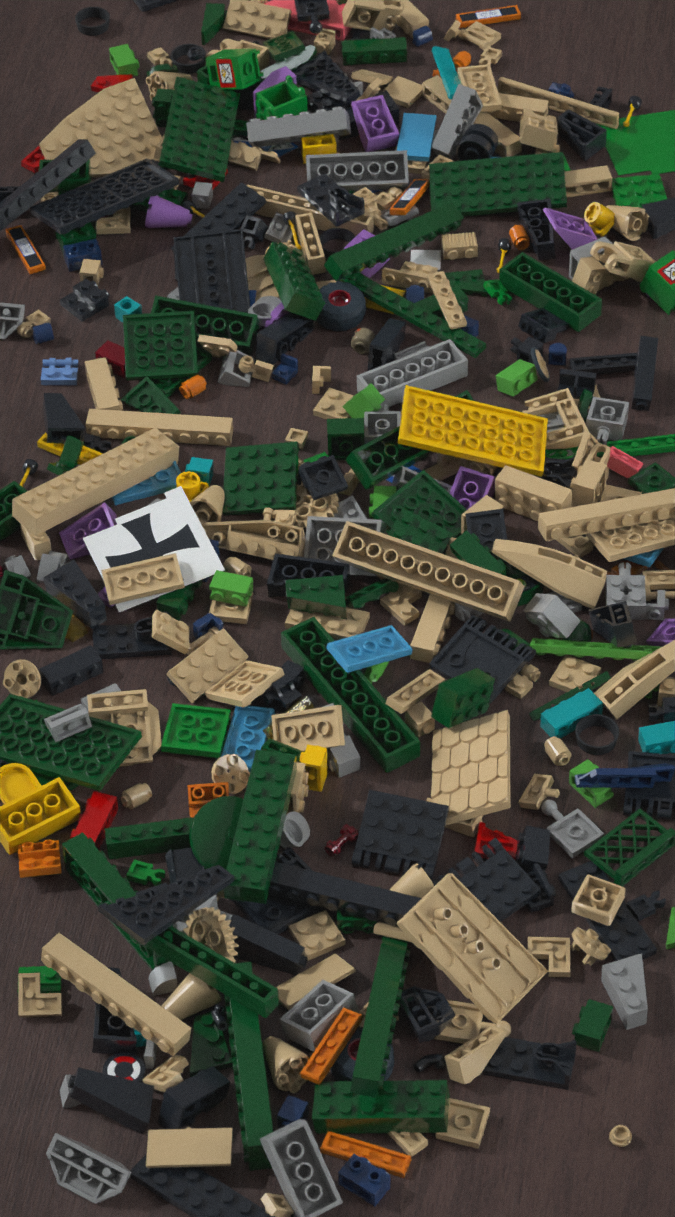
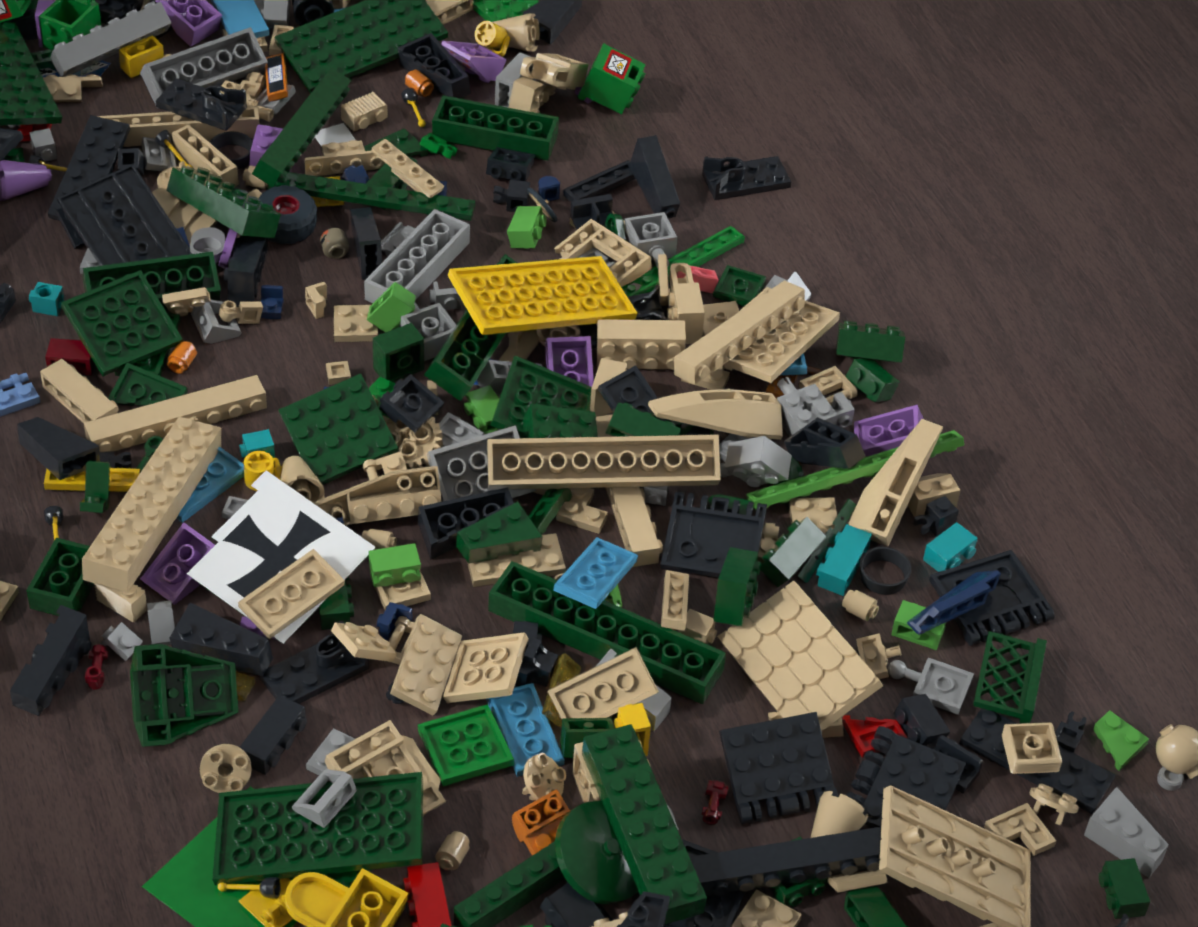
camera: 35 degrees left, 0 degrees up
none -> brick [760,517,826,587]

